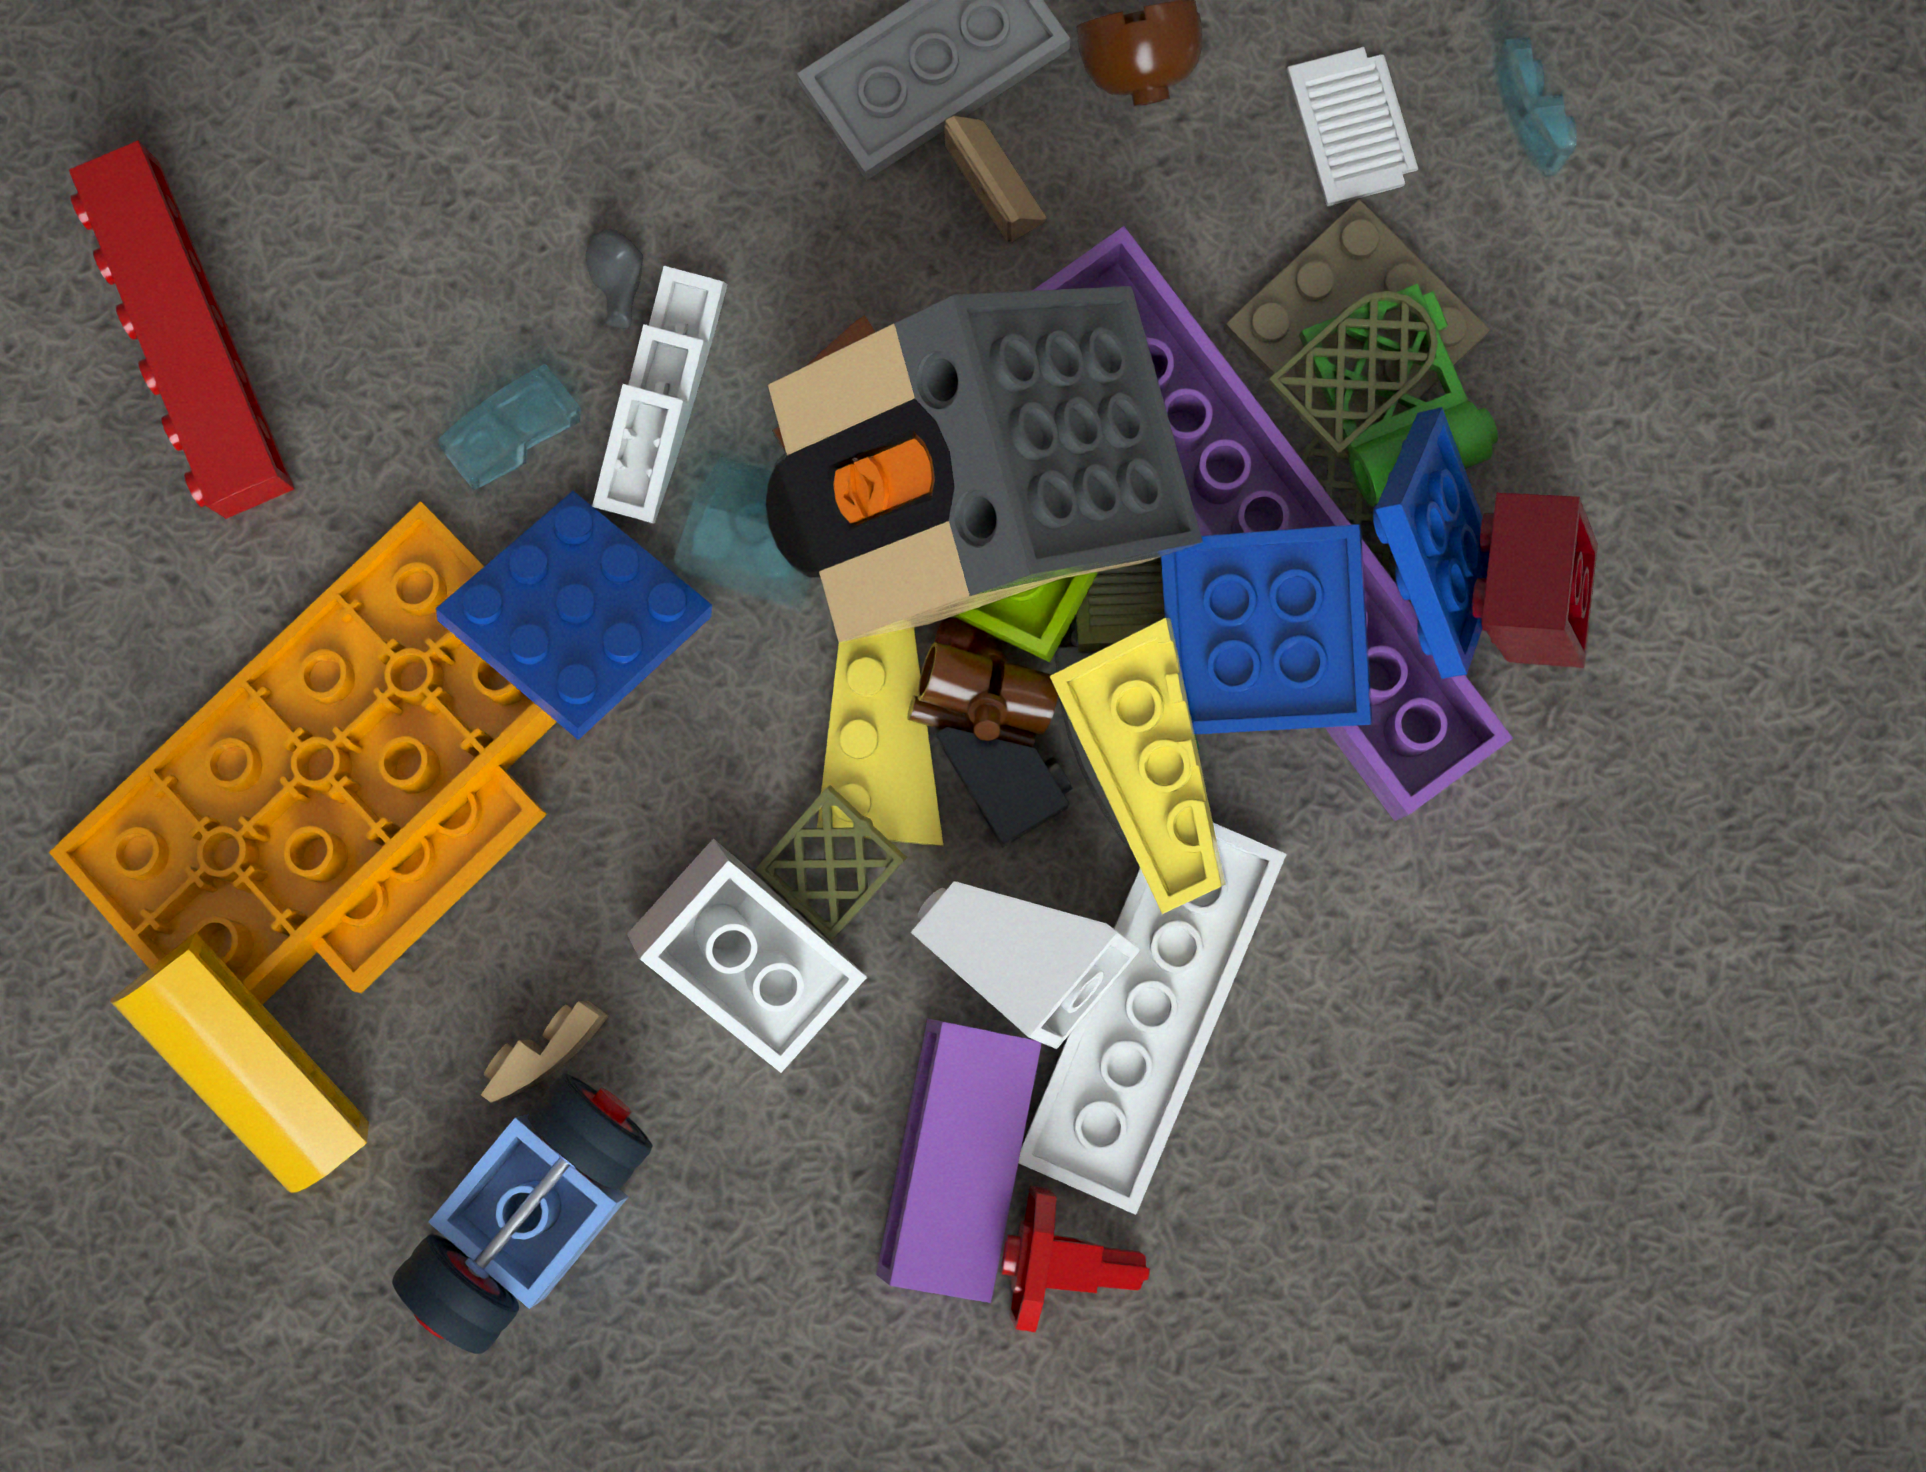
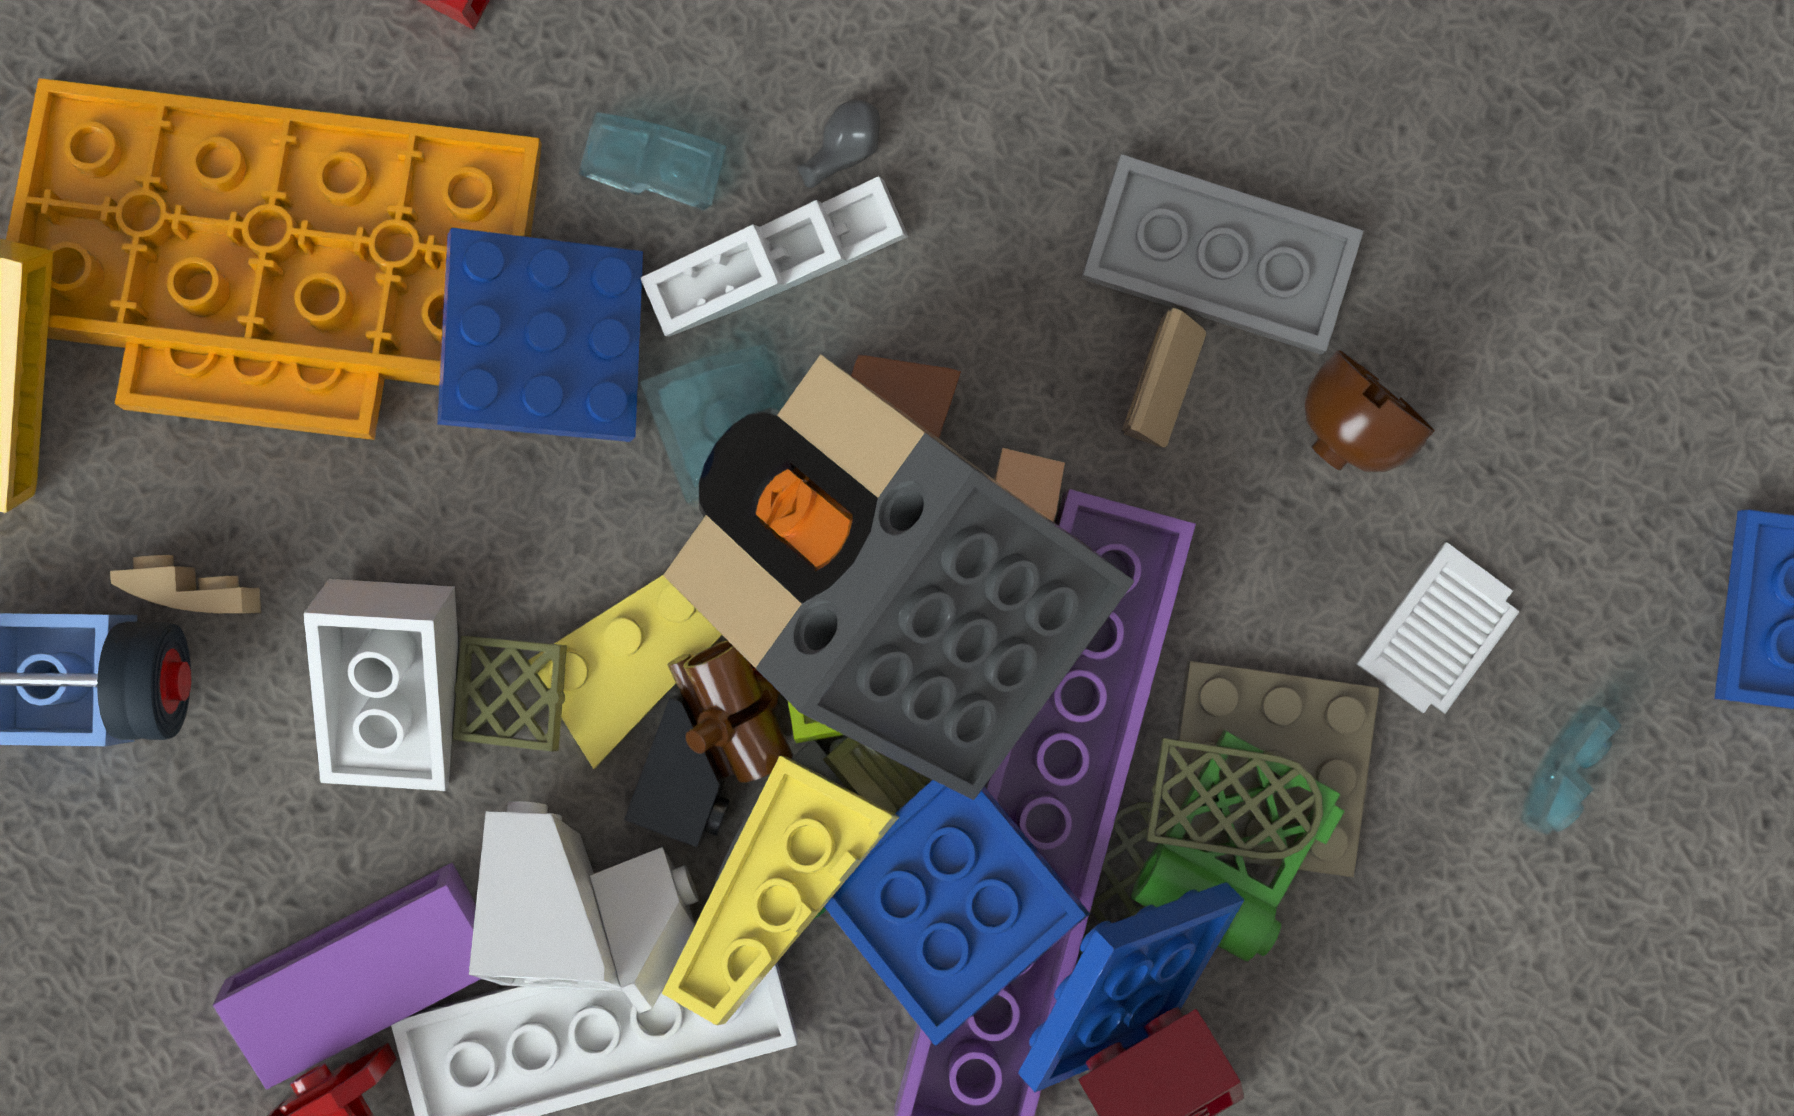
camera: 45 degrees right, 5 degrees up
none -> white slope [590,847,699,1013]

